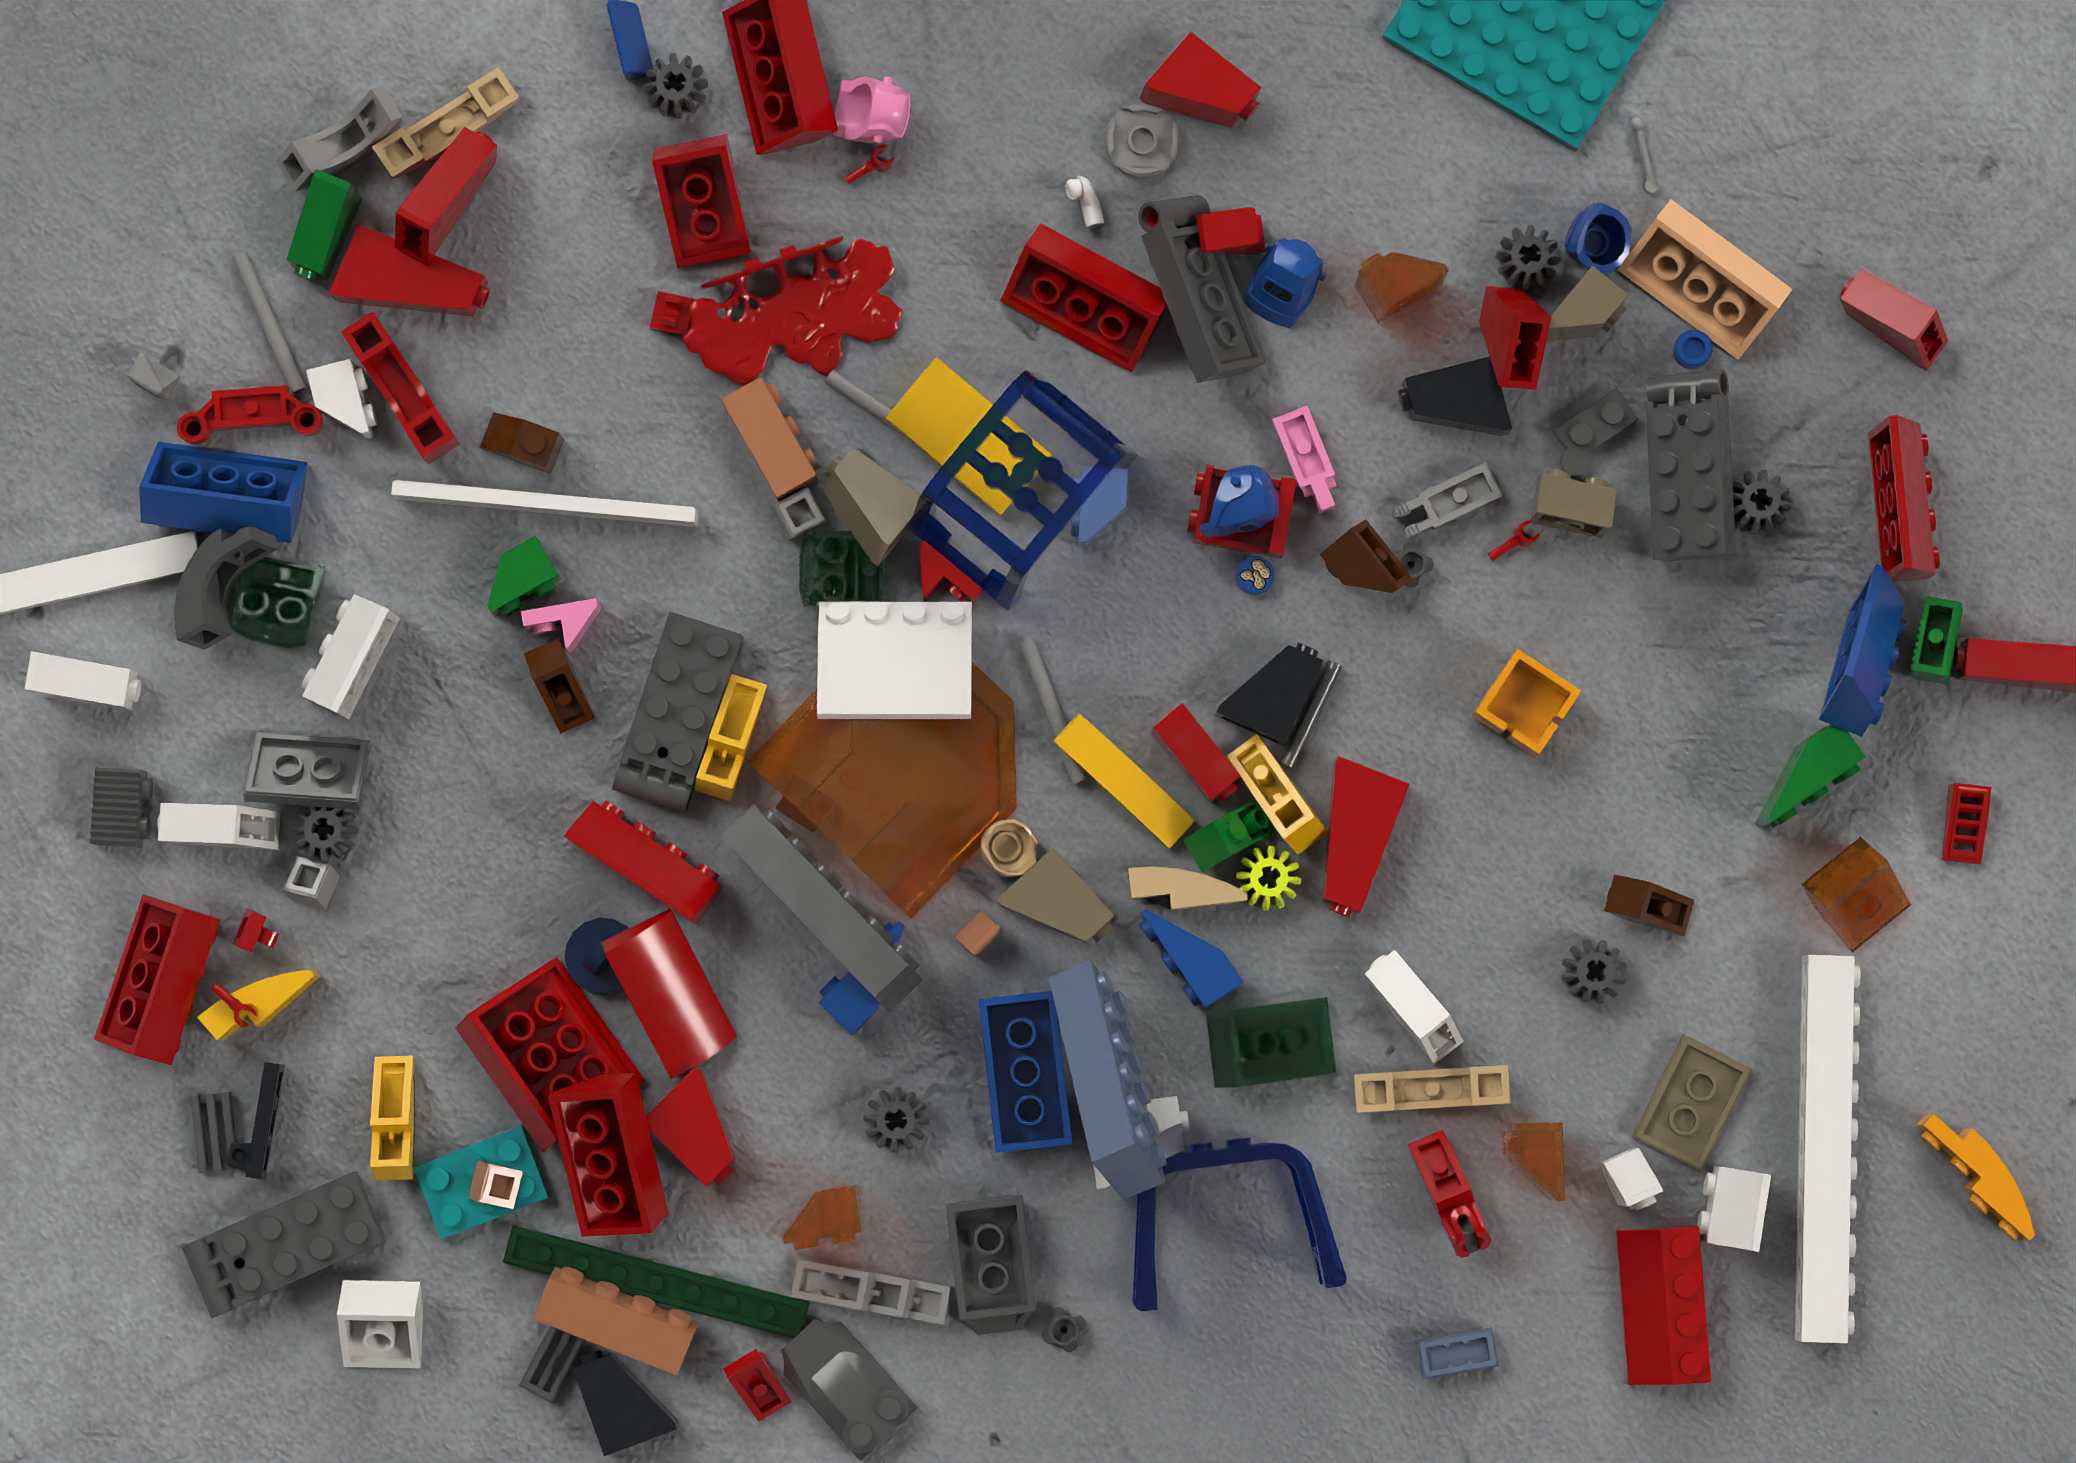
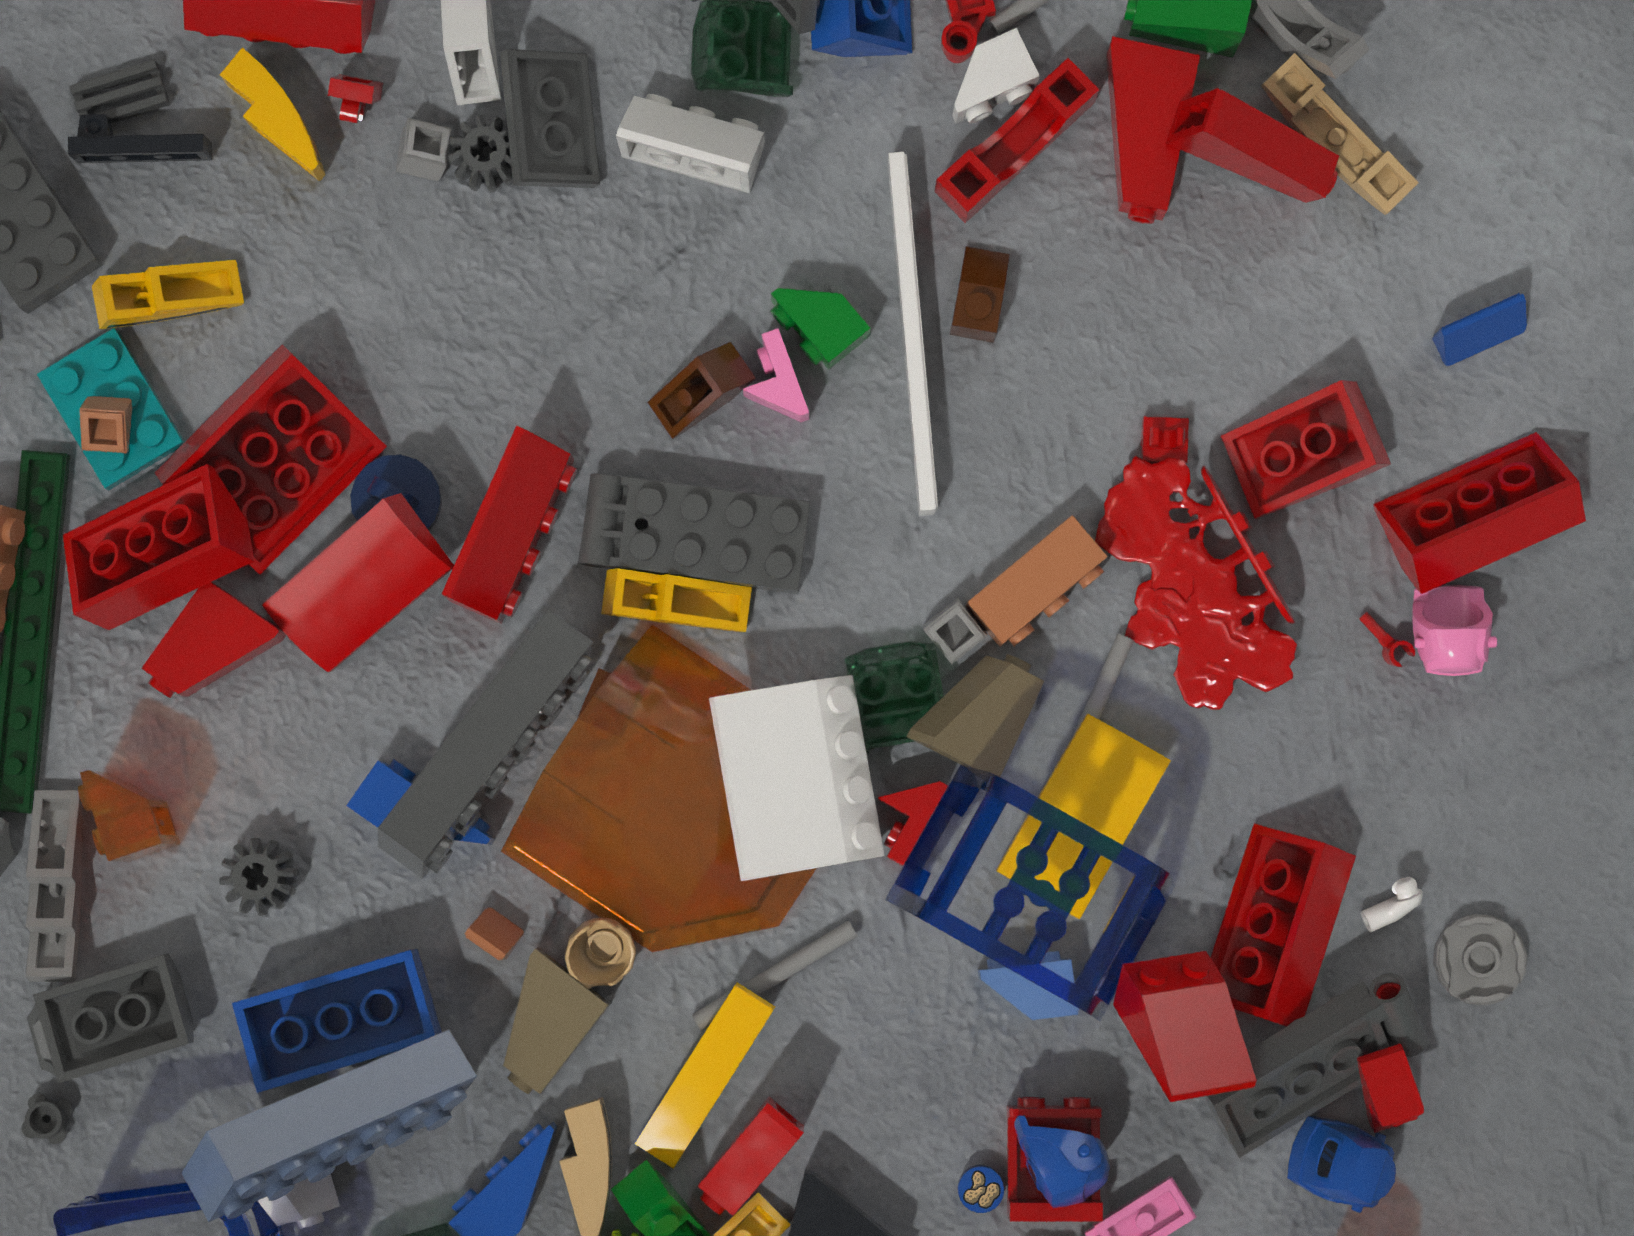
camera: 80 degrees right, 0 degrees up
red hand [212,983,258,1027] -> none
dark grey gear [644,53,708,119] -> none
red slope [1139,32,1261,128] -> none
none -> red slope [1113,951,1257,1102]

